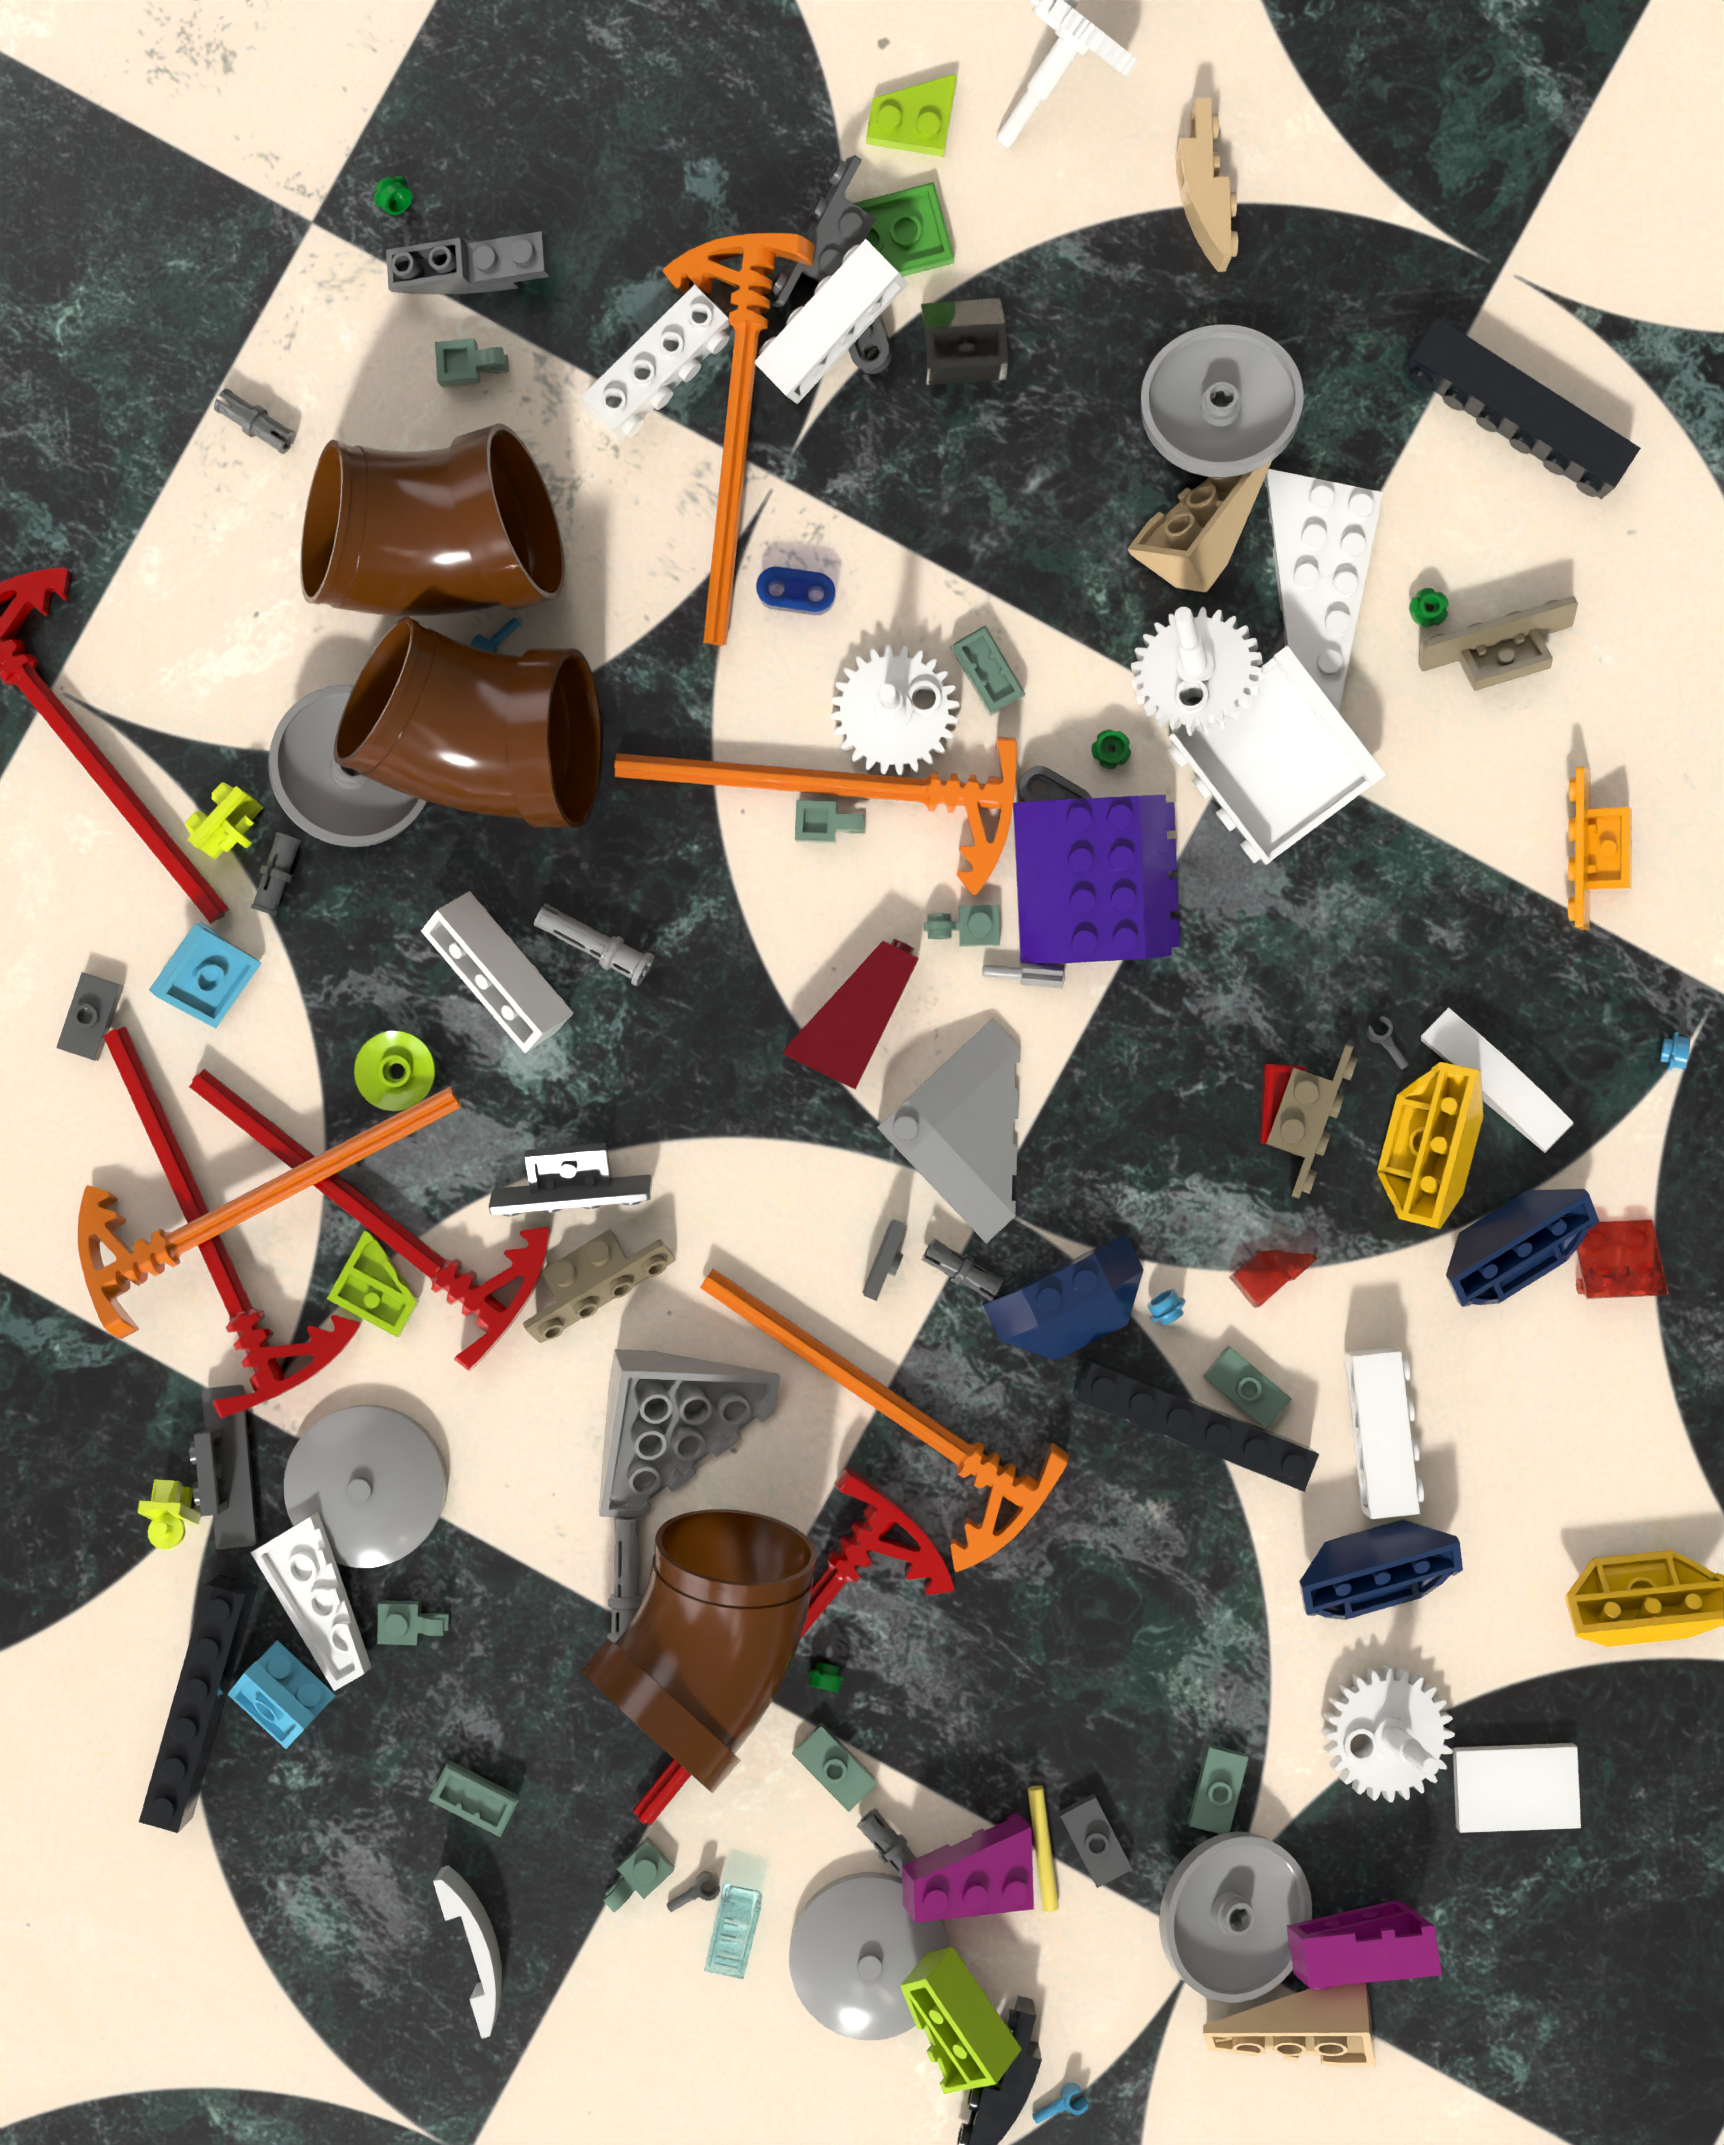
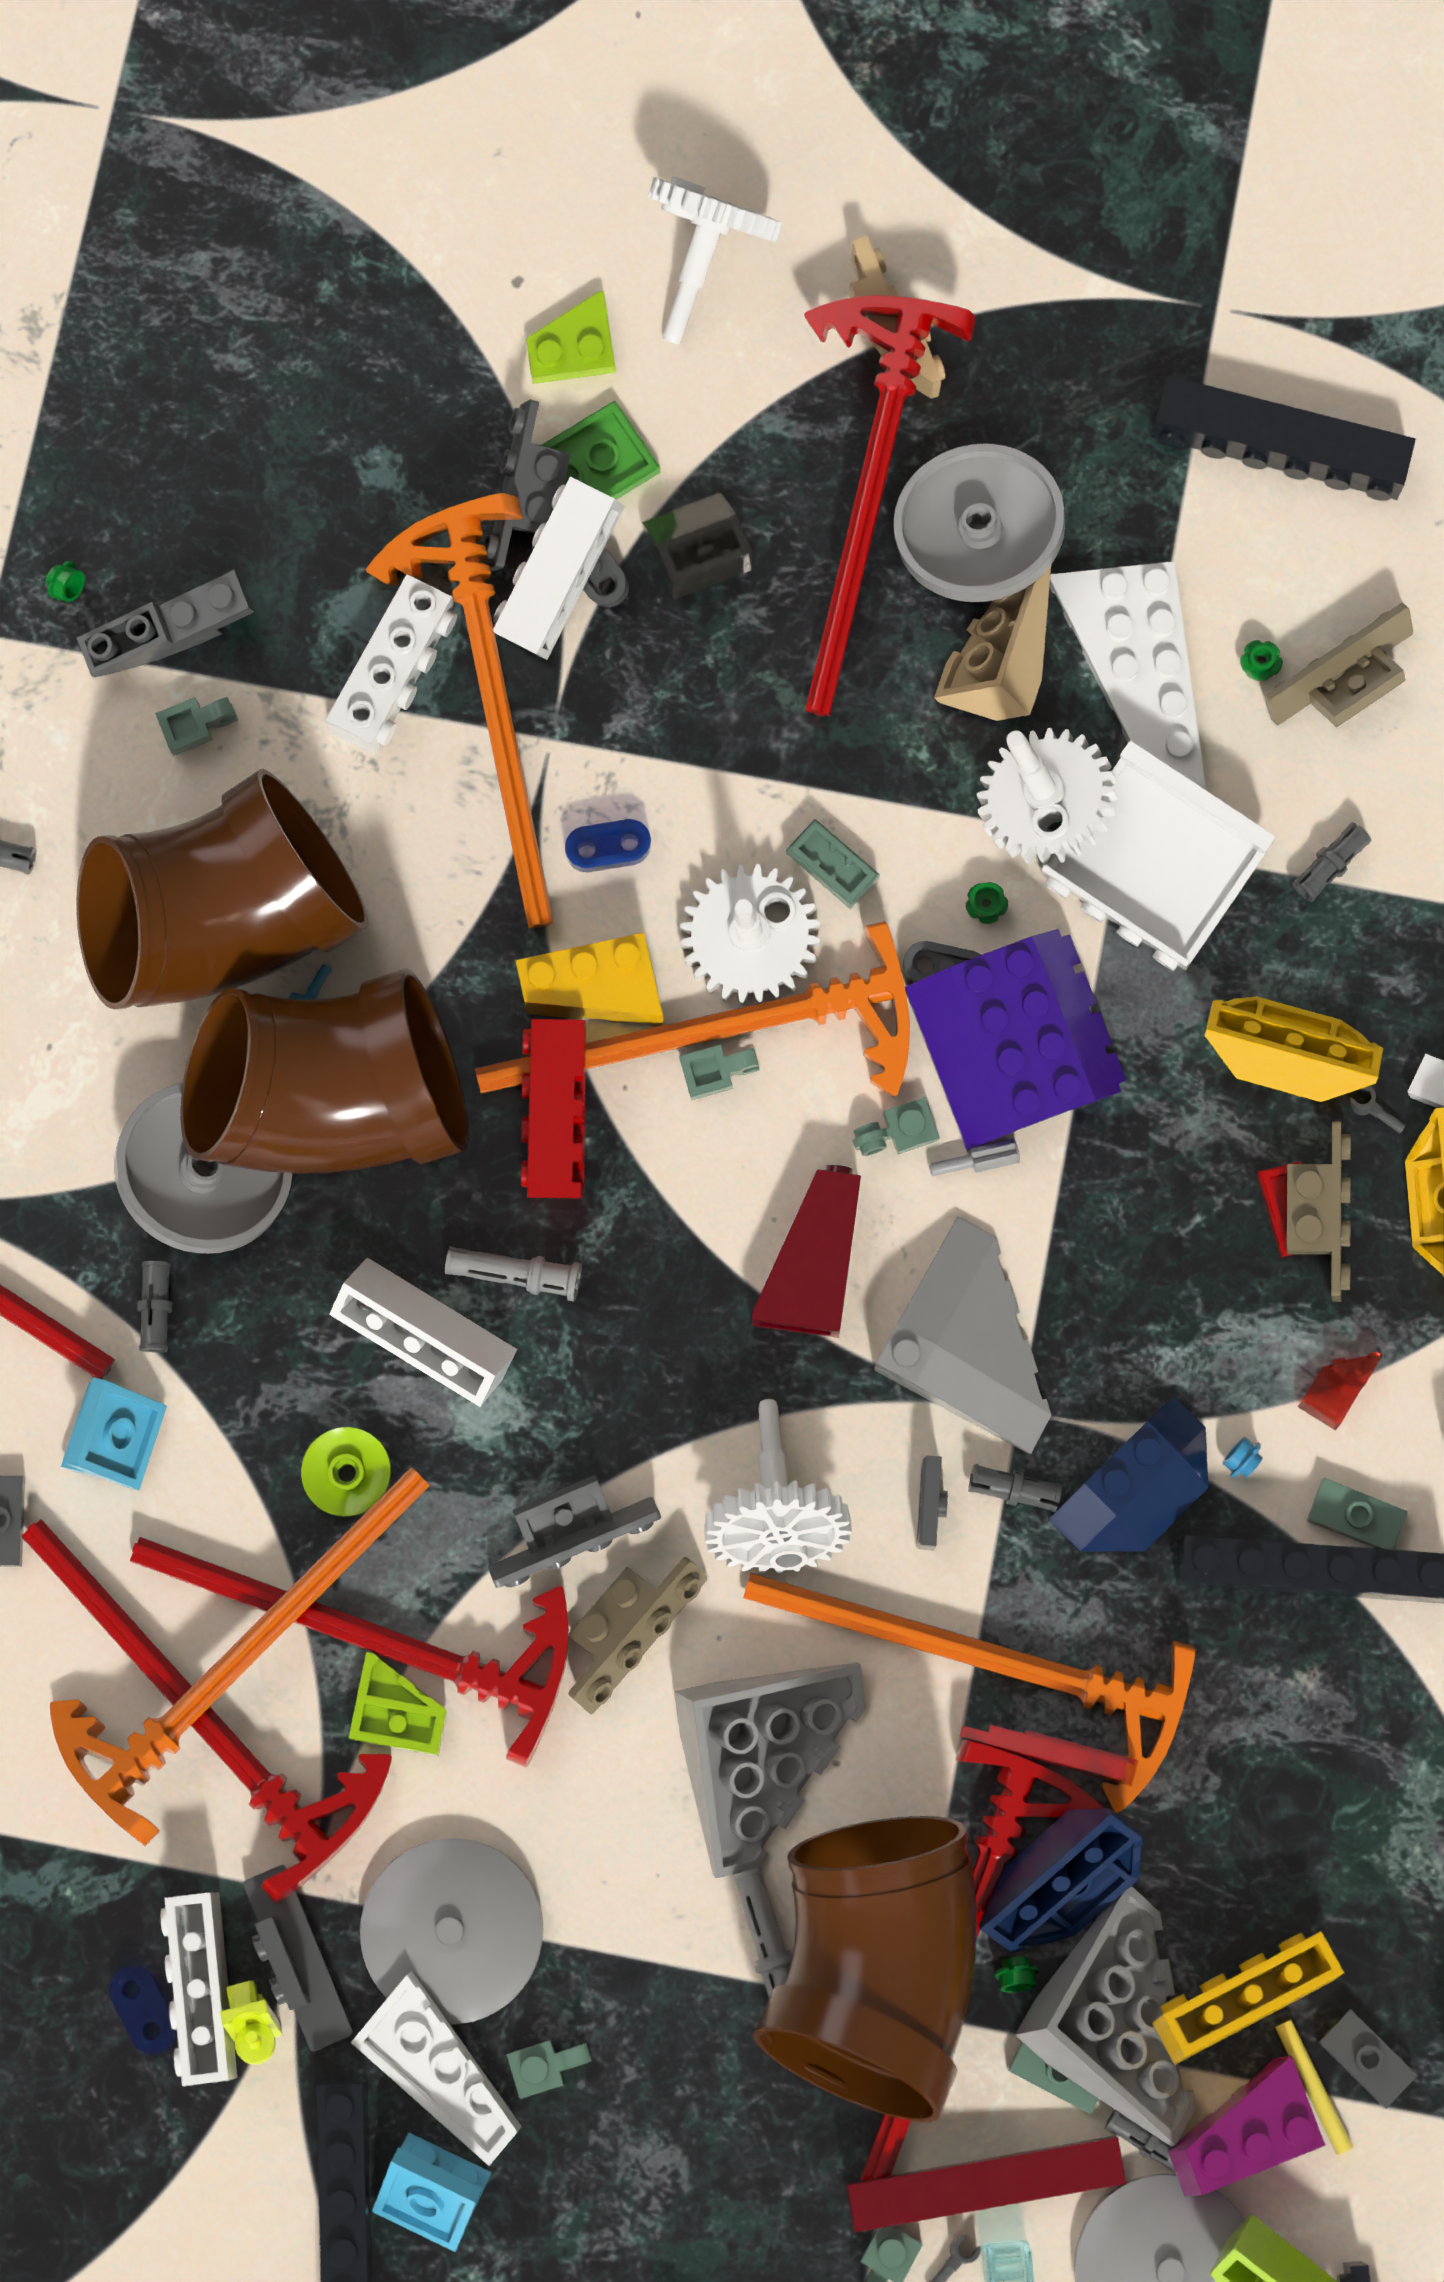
camera: 20 degrees left, 10 degrees down
neon yellow hips [185,782,264,860] -> none
sand green plate [429,1760,521,1837] -> none
none -> clear blue plate [109,1966,177,2054]
none -> white brick [161,1892,237,2086]
none -> yellow wedge [515,932,664,1027]
none -> red wedge [521,1019,586,1198]
none -> white gear [704,1399,852,1574]
none -> red piece [804,295,976,717]
none -> dark red tile [846,2136,1126,2232]
none -> red piece [960,1725,1138,1786]
none -> dark blue wedge [979,1808,1143,1953]
none -> light grey slope [1015,1886,1196,2146]
none -> yellow brick [1153,1932,1344,2065]
none -> yellow wedge [1204,996,1383,1102]
none -> dark grey pin [1292,822,1371,902]

